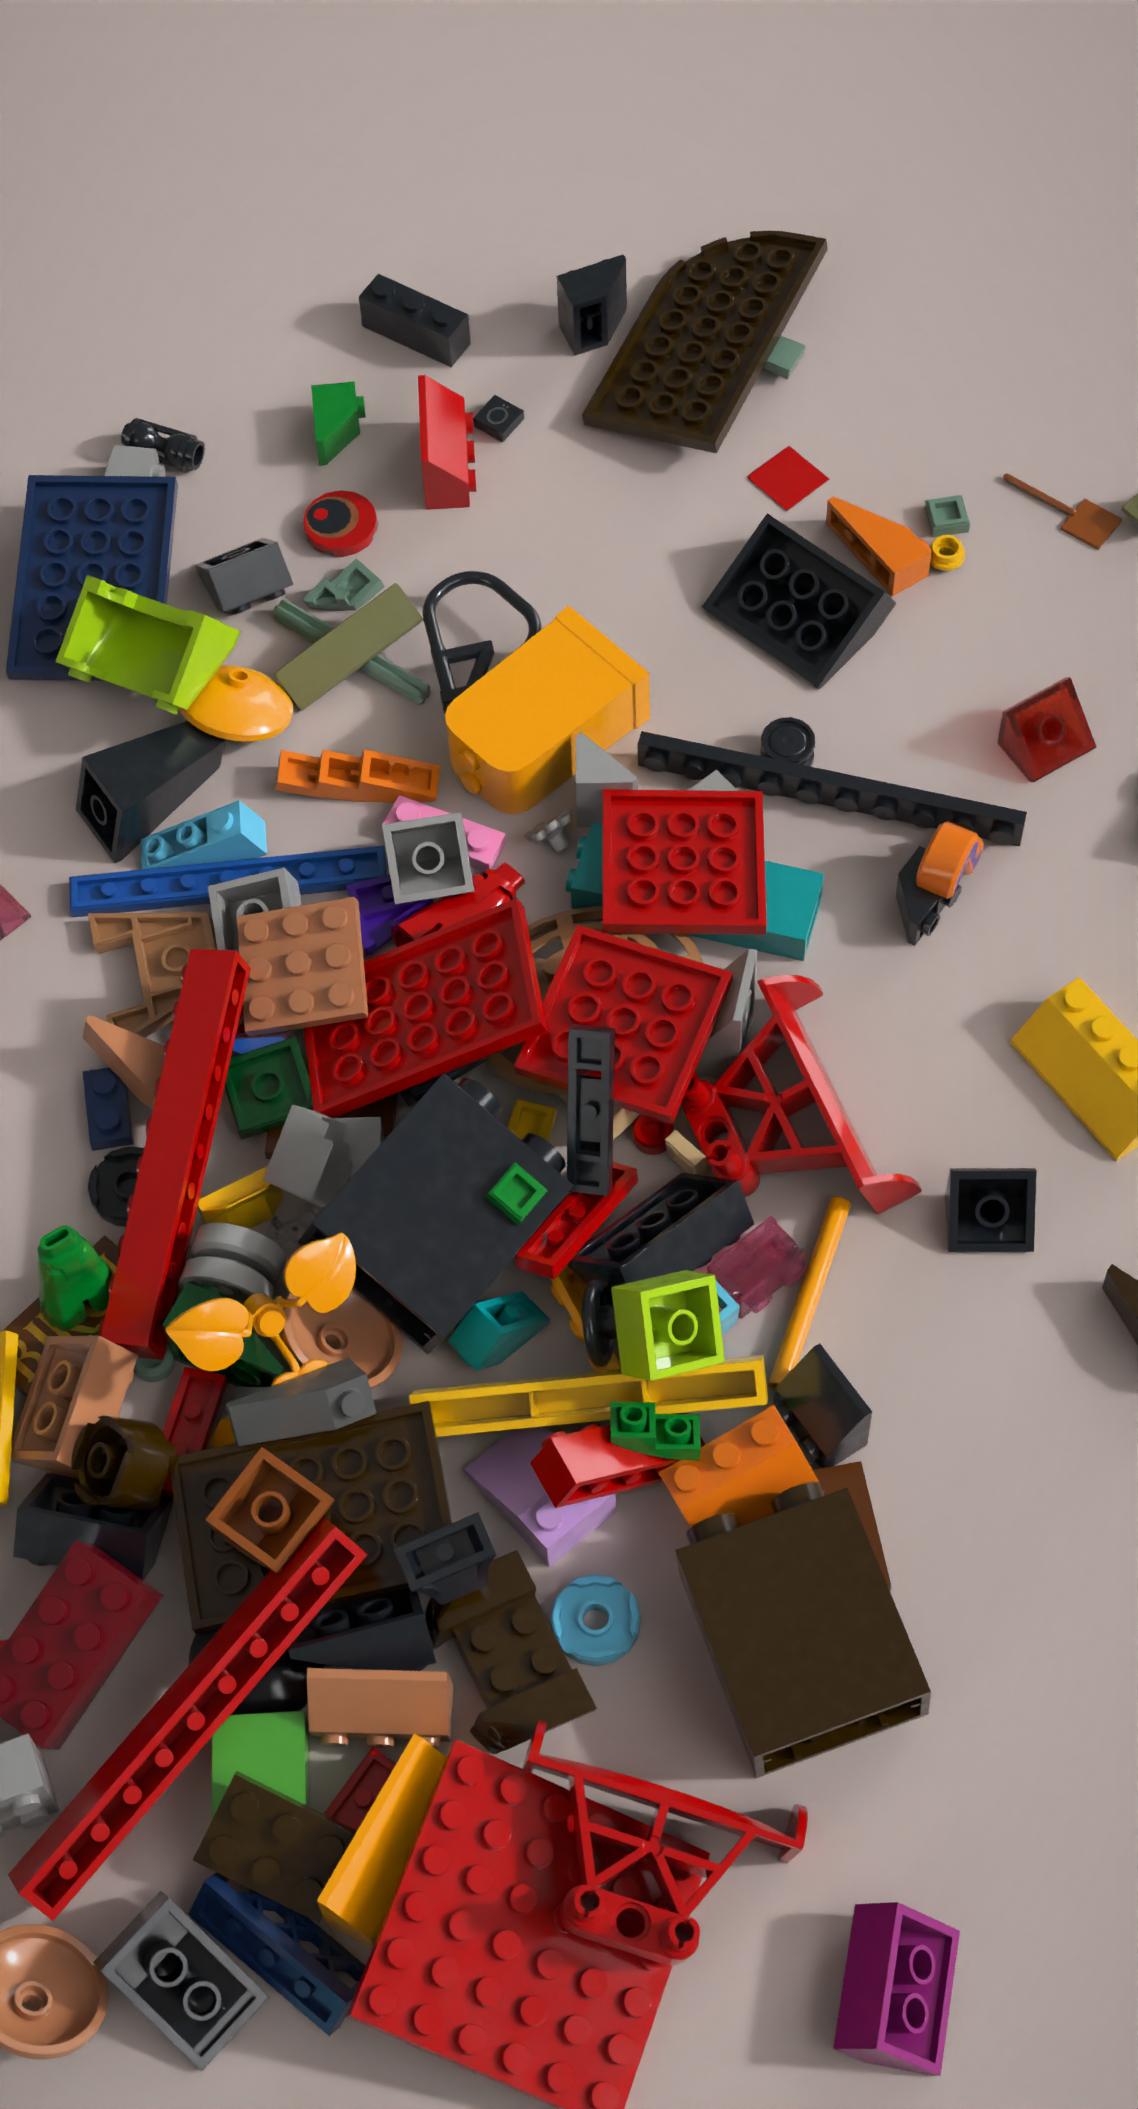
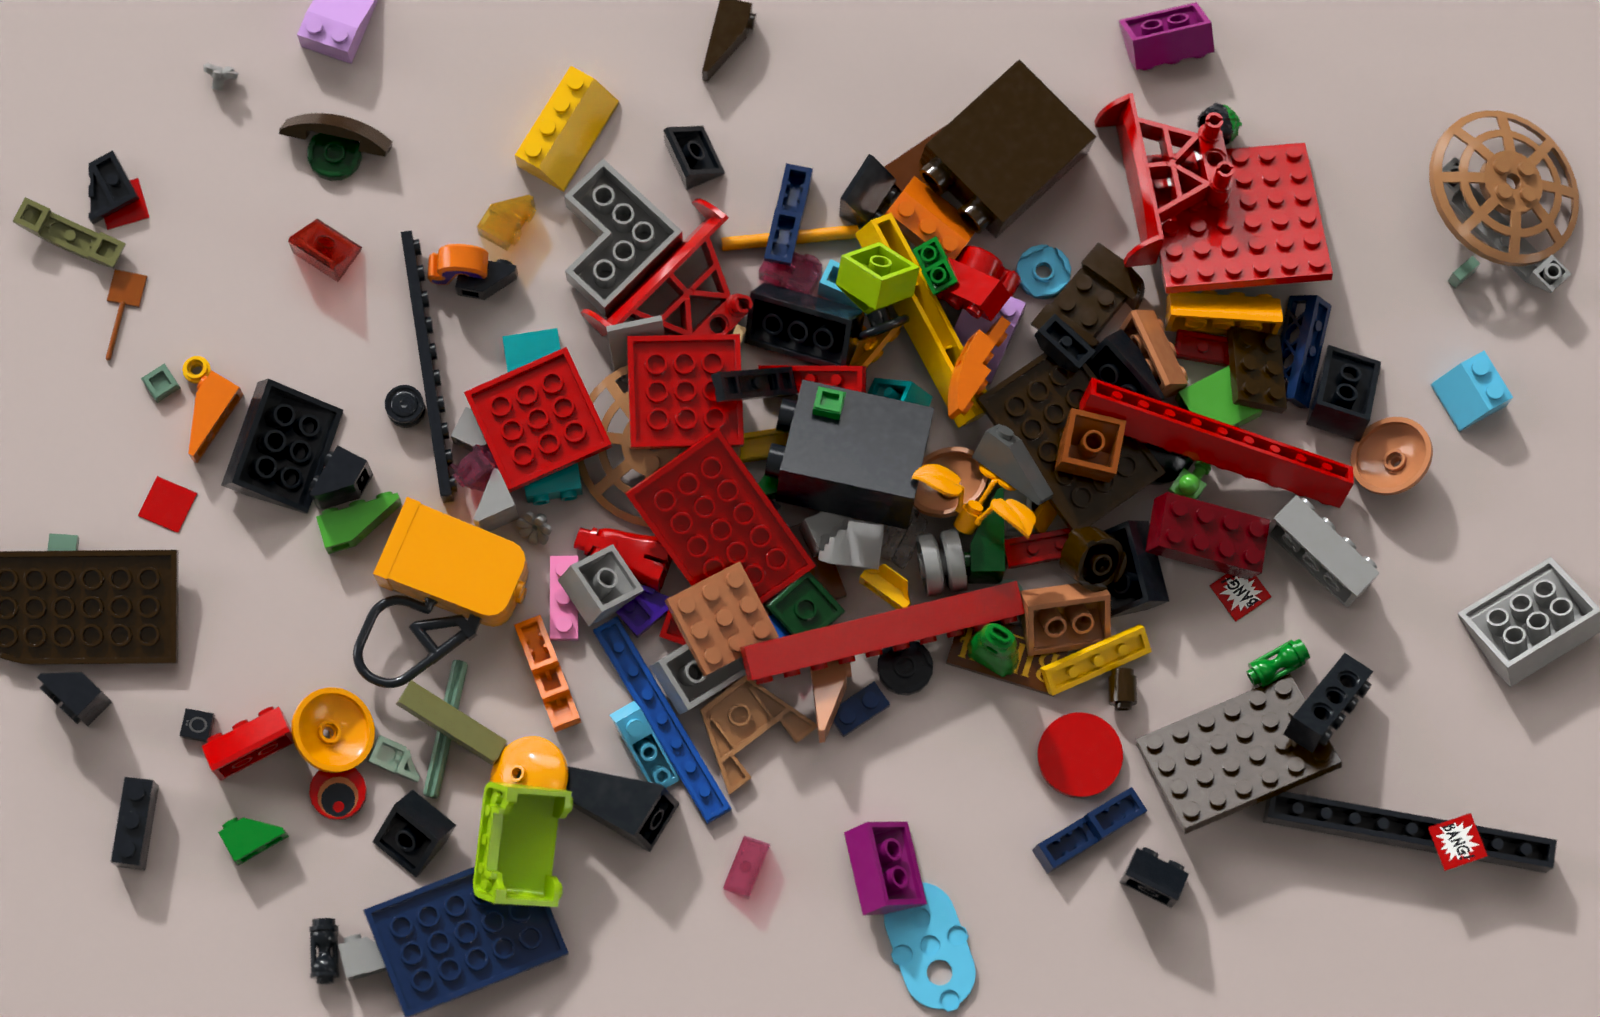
camera: 120 degrees left, 15 degrees up
none -> light orange dish [291,687,375,773]
none -> black slope [309,445,373,510]
none -> bright green slope [316,492,402,554]
none -> clear pink hinge [451,444,499,491]
none -> clear yellow slope [477,195,536,251]
none -> light grey brick [565,159,683,317]
none -> dark blue slope [764,163,813,266]
none -> orange slope [948,316,1011,420]
none -> red animal [956,246,1022,297]
none -> bright green piece [1168,461,1212,499]
none -> black piece [1197,103,1242,146]

